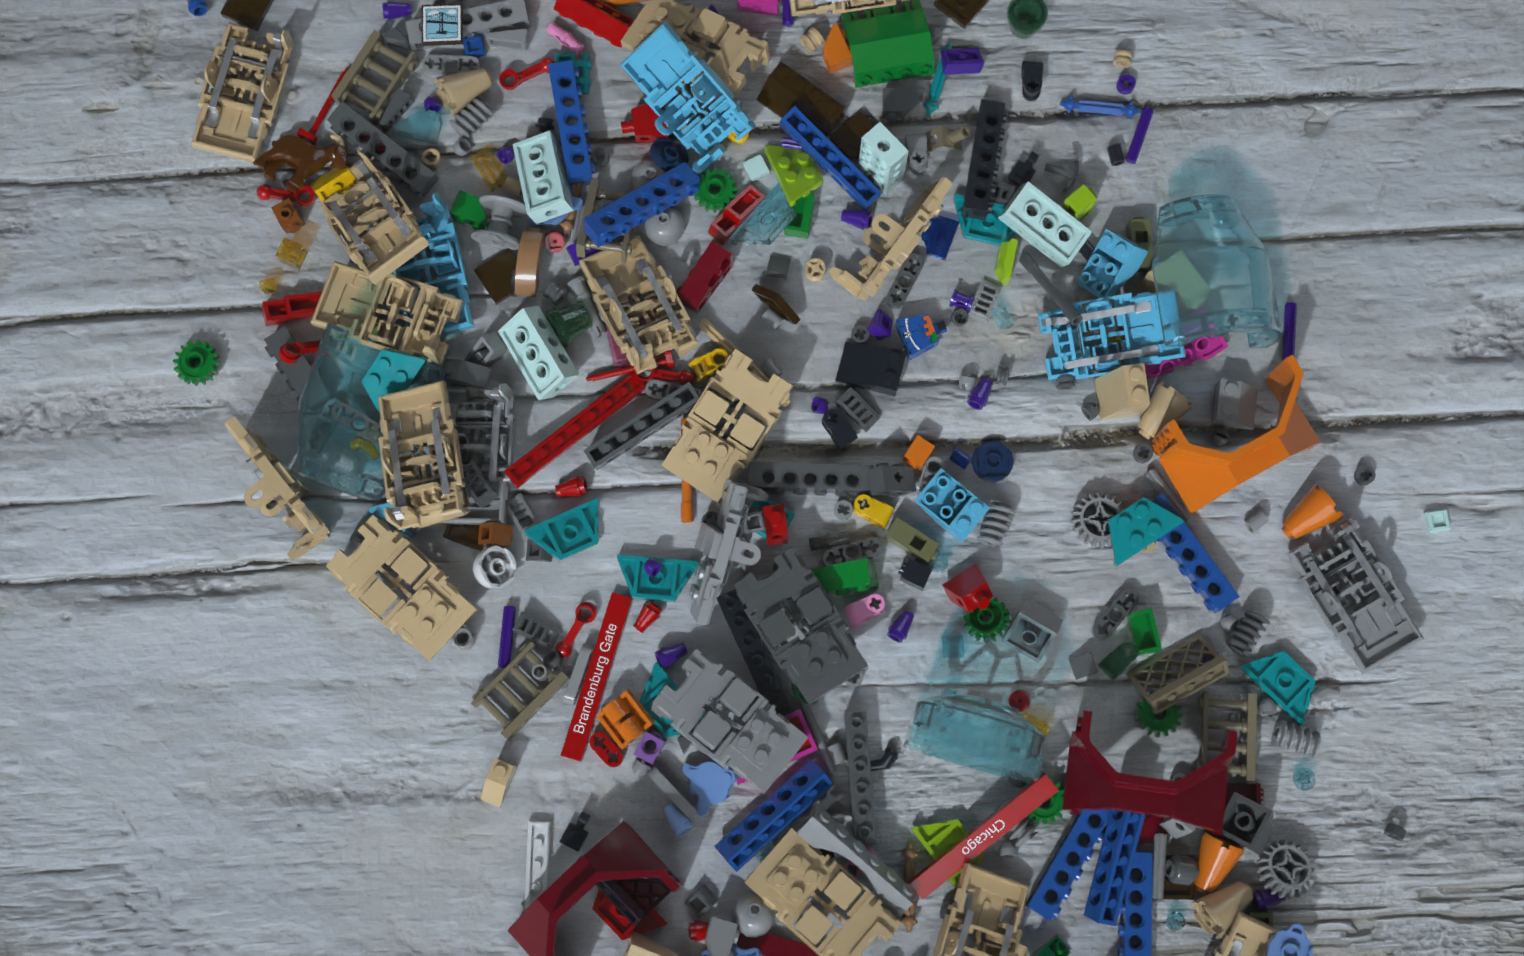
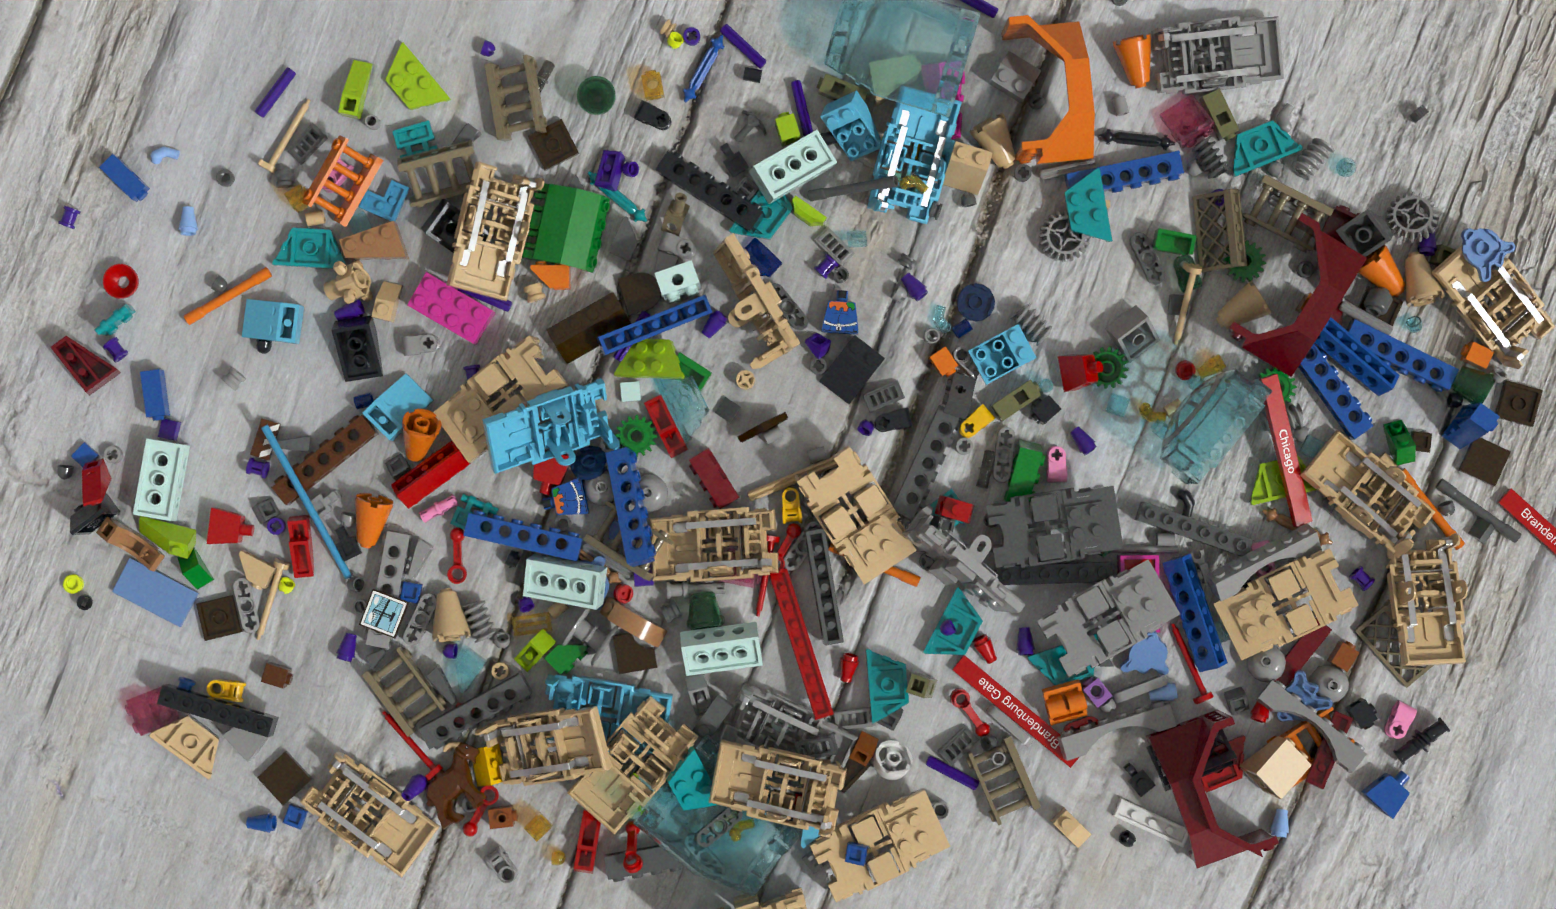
camera: 65 degrees left, 10 degrees up
none -> blue tile [282,804,308,830]
none -> dark purple cone [401,774,428,801]
none -> light grey piece [484,845,518,883]
none -> lime slope [514,629,556,672]
none -> blue torso [542,478,589,515]
none -> dark purple hinge [622,161,639,177]
none -> clear yellow brick [641,70,665,101]
none -> neon yellow hinge [667,32,684,49]
none -> dark purple axle [791,80,813,136]
none -> blue tile [845,841,868,866]
none -> clear yellow arm [899,175,928,194]
none -> olive brick [906,674,938,698]
none -> light grey hinge [925,328,941,344]
none -> clear light blue arm [933,305,952,333]
none -> light grey arch [1057,701,1177,761]
none -> black wheel [1098,129,1175,150]
none -> black hinge [1119,830,1136,847]
none -> clear yellow arm [1139,402,1166,422]
none -> clear pink plate [1160,94,1214,149]
none -> red piece [1171,623,1214,704]
none -> tan piece [1174,262,1202,345]
none -> olive brick [1199,88,1239,142]
none -> tan cone [1216,281,1272,329]
none -> clear light blue tile [1299,435,1325,459]

